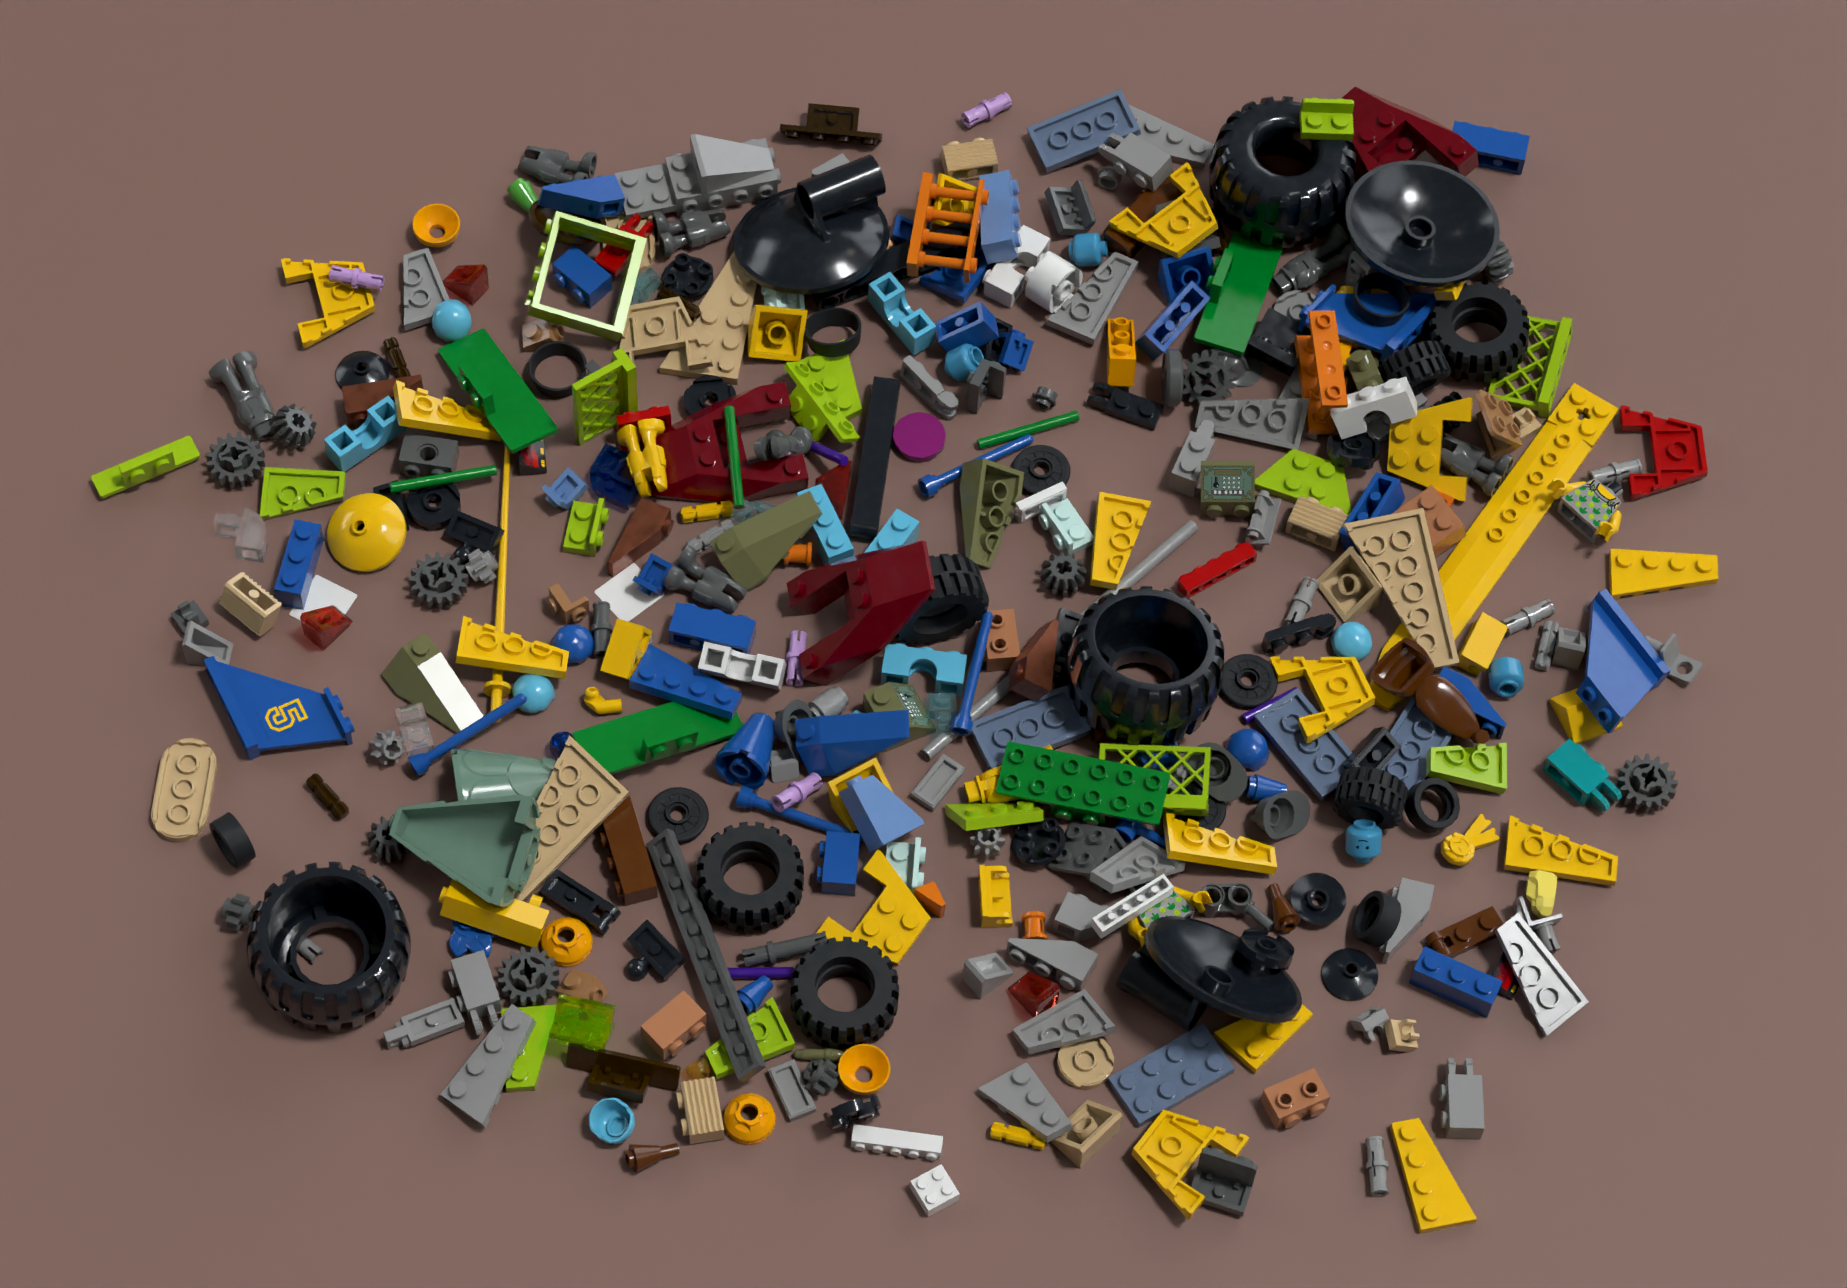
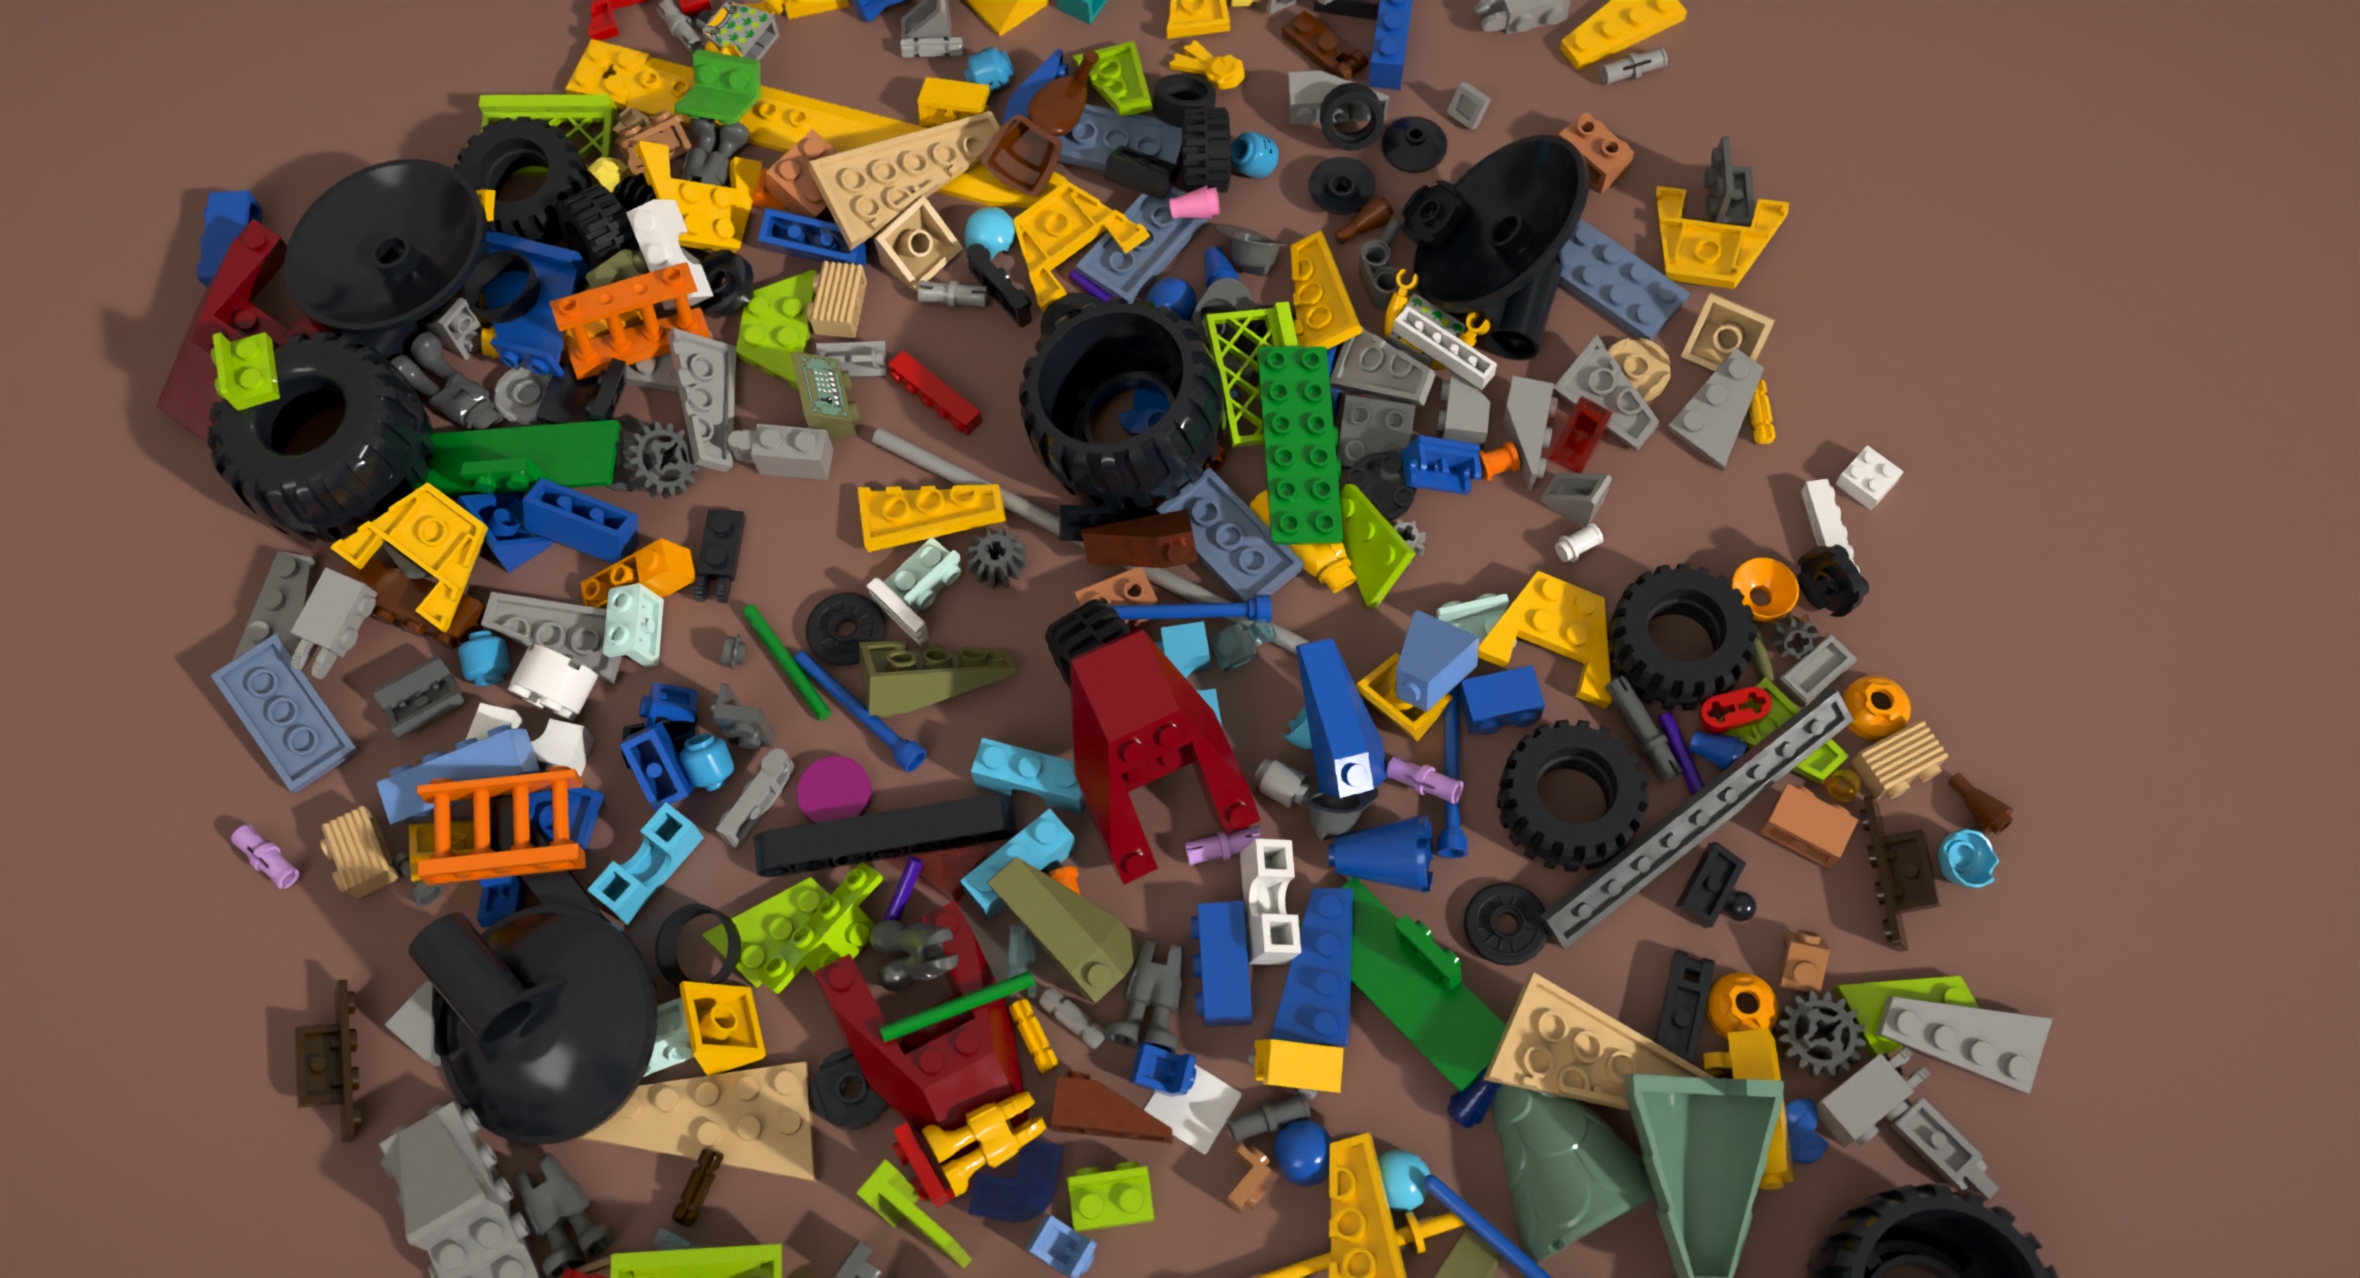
camera: 100 degrees left, 5 degrees up
clear neon green bracket [549,994,616,1050] -> none
yellow arm [584,687,622,714] -> none
reddish brown brick [599,788,658,906] -> none
tan wing [619,296,713,370] -> none
black dish [662,253,714,299] -> none
light grey slope [769,747,800,783] -> none
olive slope [863,682,936,752] -> none
light grey tile [911,753,965,812] -> none
orange slope [914,881,946,918] -> none
yellow hinge [978,865,1013,928] -> none
light grey plate [1097,166,1122,190] -> none
dark grey wheel [1161,349,1183,407] -> none
tan tile [1384,1019,1420,1052] -> none
light grey pin [1500,598,1555,636] -> none
none -> light yellow rock [586,157,634,196]
none -> light aqua bracket [603,583,664,668]
none -> bright green bracket [675,49,761,124]
none -> bright pink cone [1170,185,1220,219]
none -> blue hinge [1401,435,1482,495]
none -> white pin [1555,523,1603,562]
none -> red beam [1698,687,1772,733]

